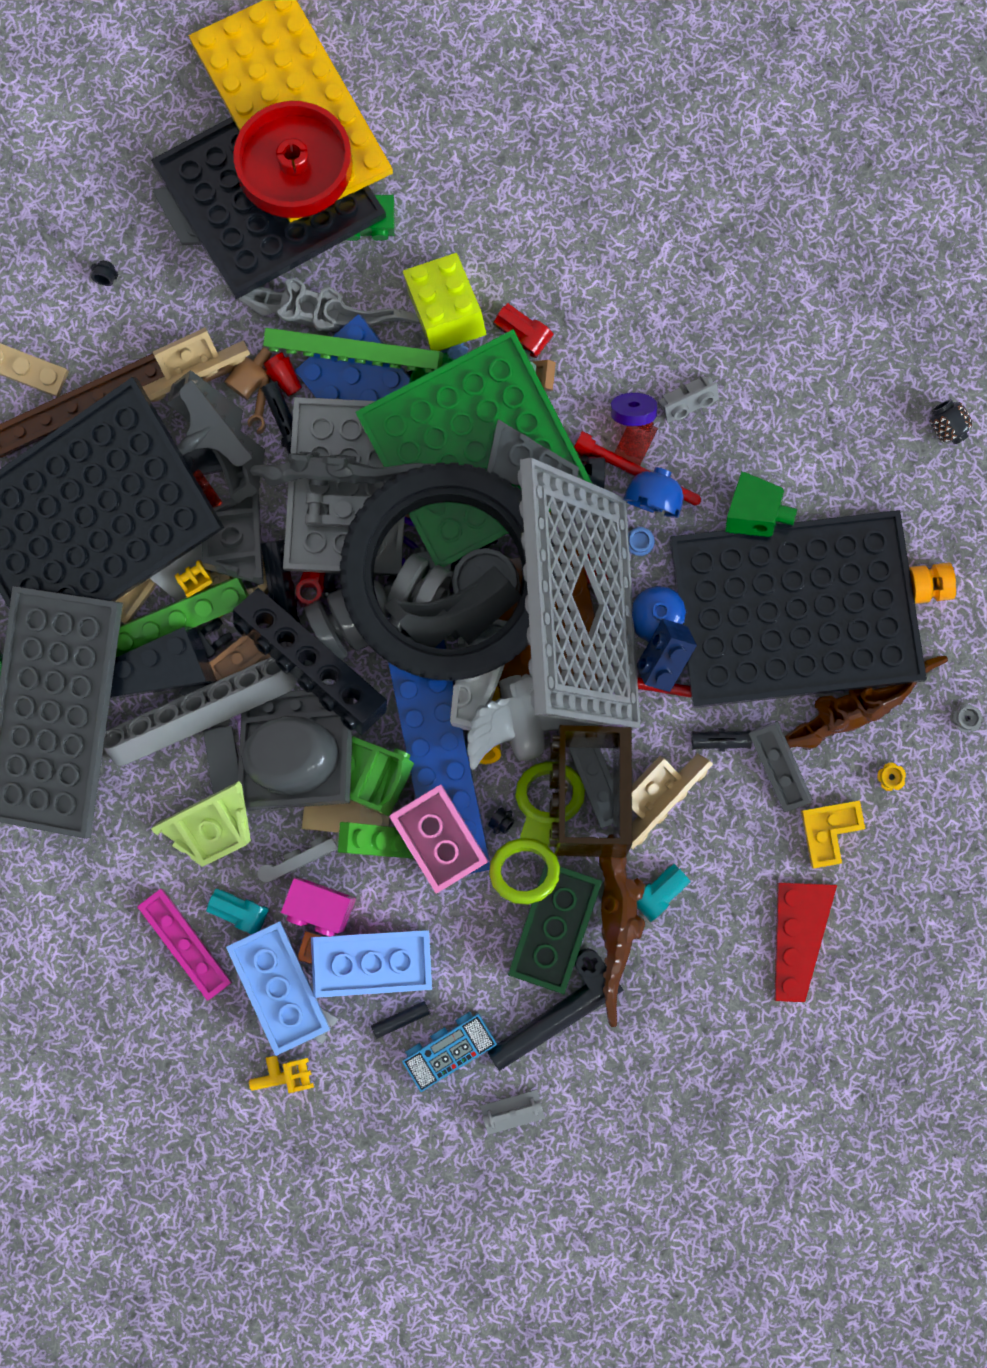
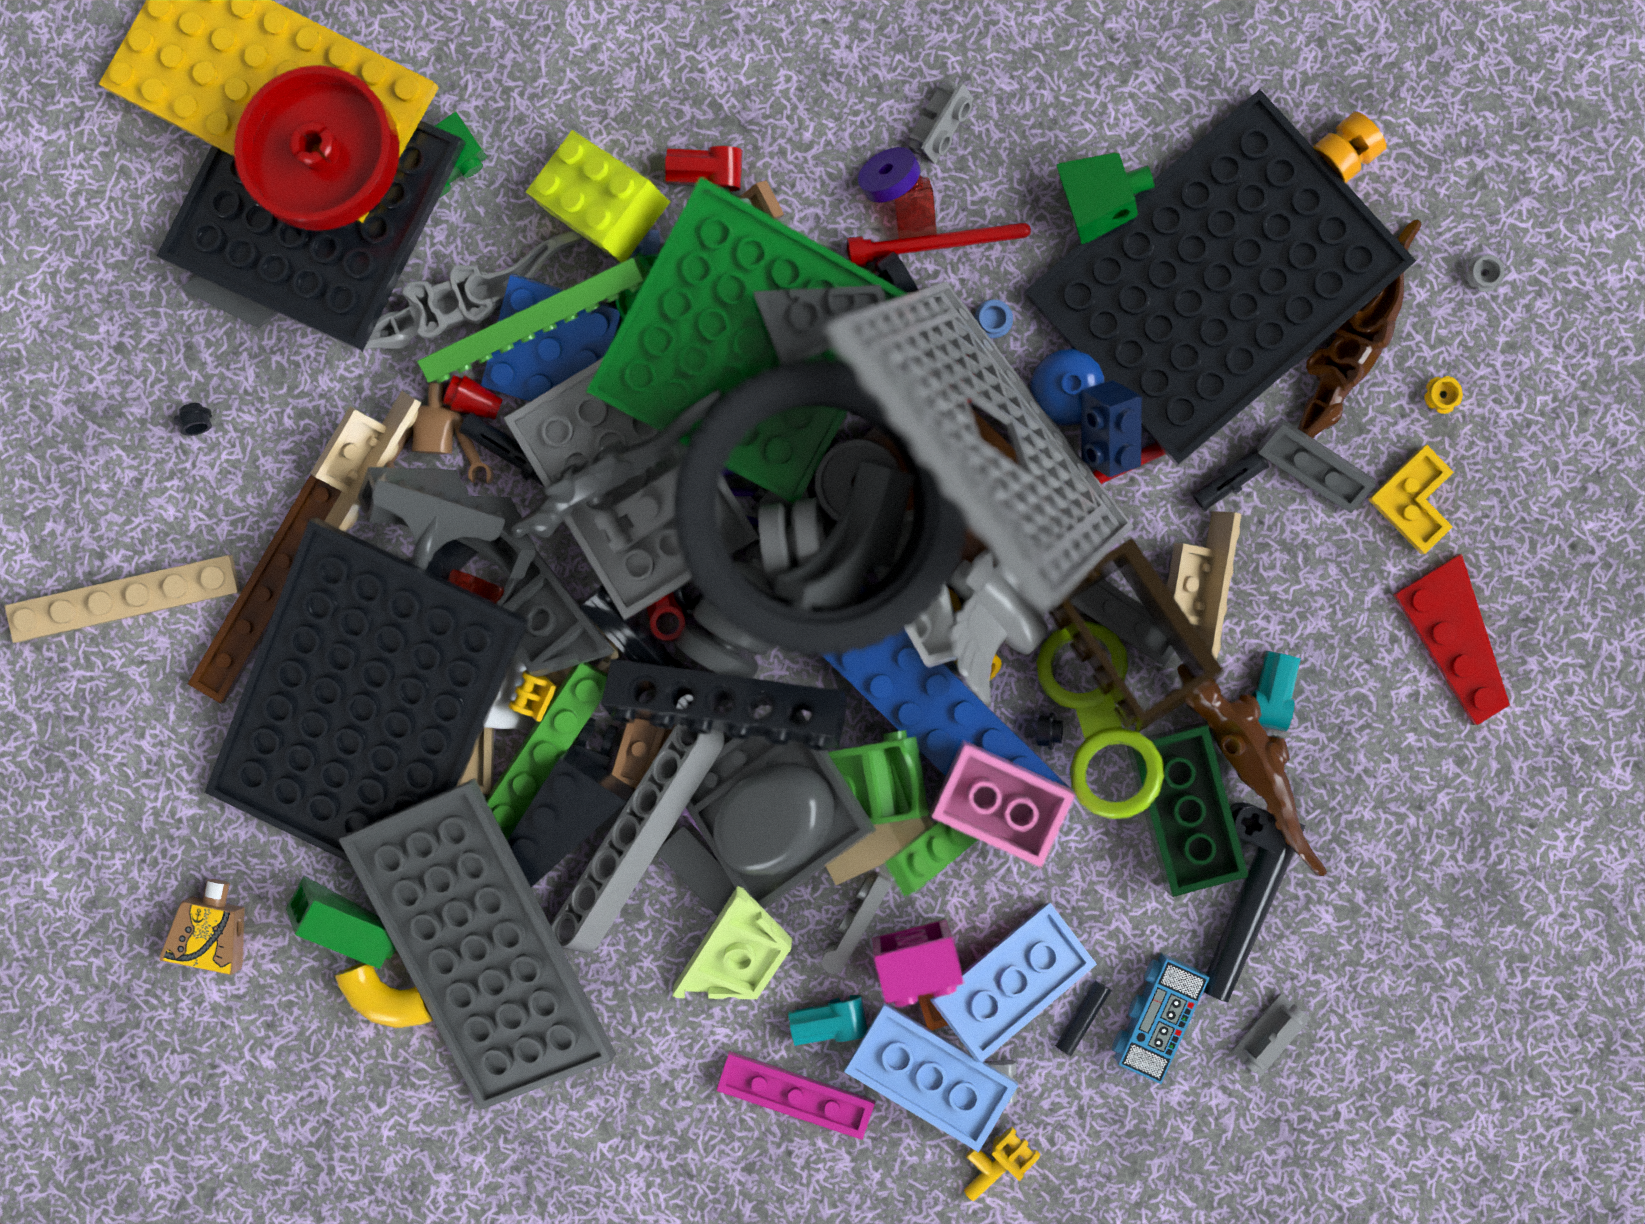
camera: 30 degrees left, 5 degrees up
blue cylinder [623,467,684,518] -> none

